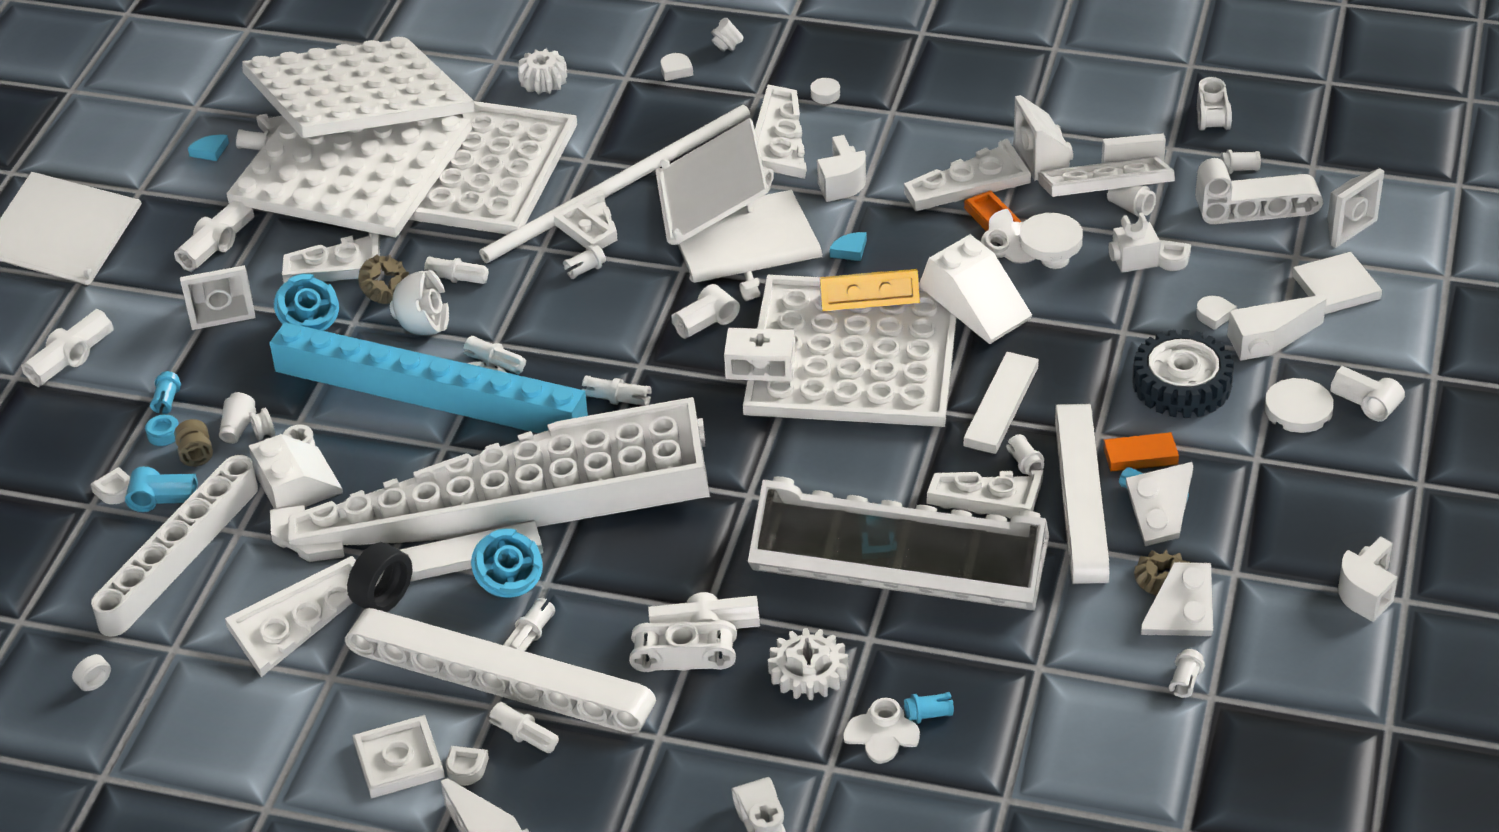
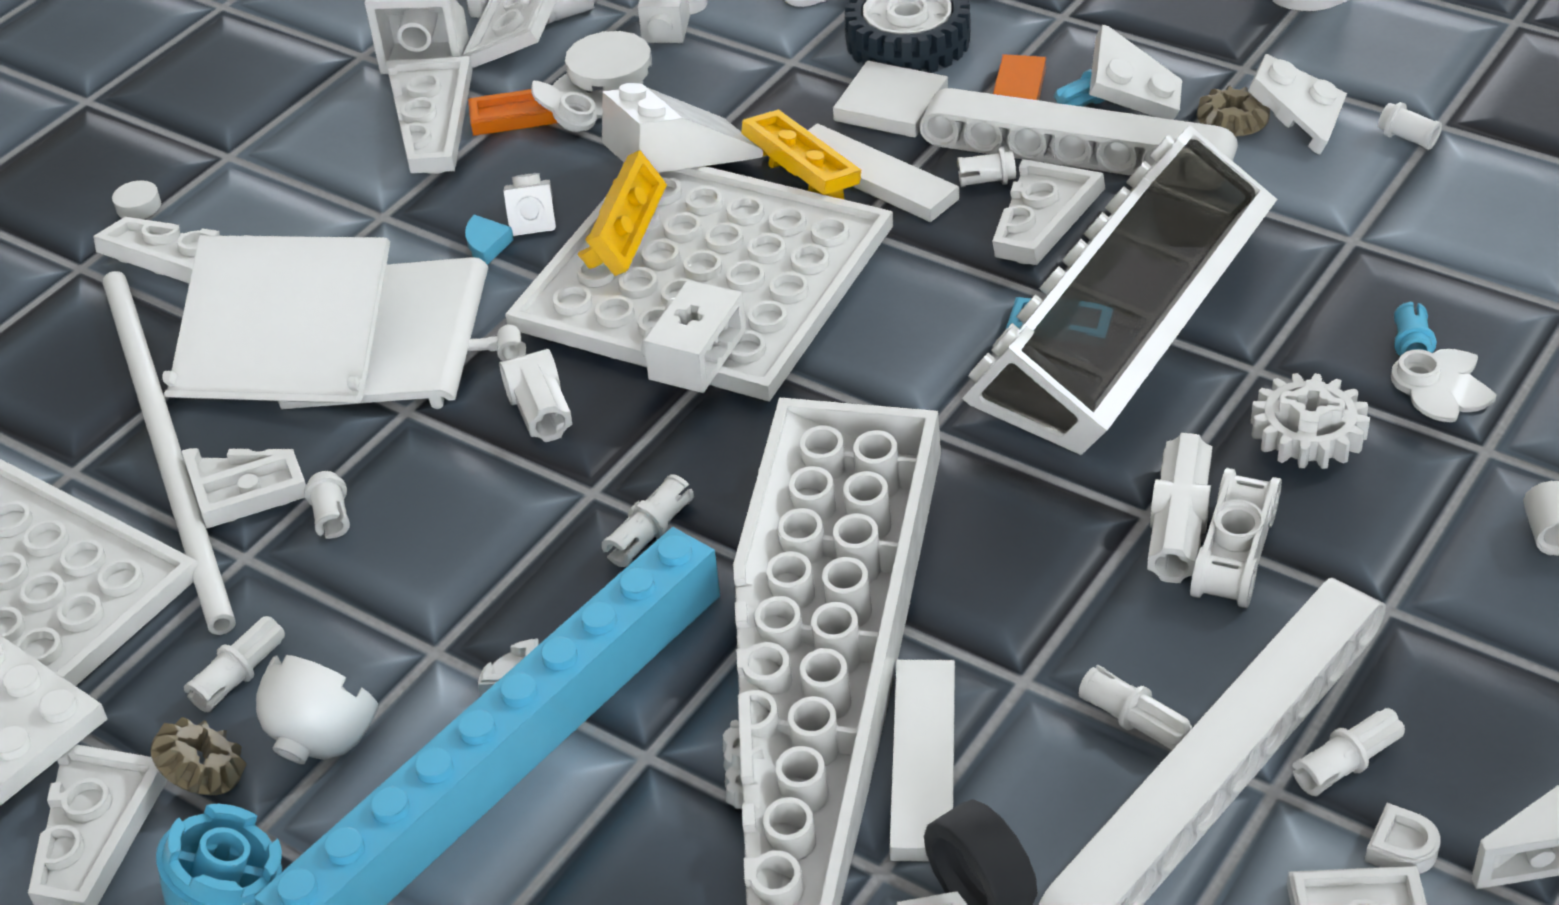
camera: 70 degrees left, 0 degrees up
white axle [463,336,526,374] -> none
medium azure cone [471,529,543,598] -> none
white brick [817,135,866,202] -> none
none -> white bracket [503,173,556,236]
none -> yellow plate [741,109,862,200]
none -> white tile [833,61,948,138]

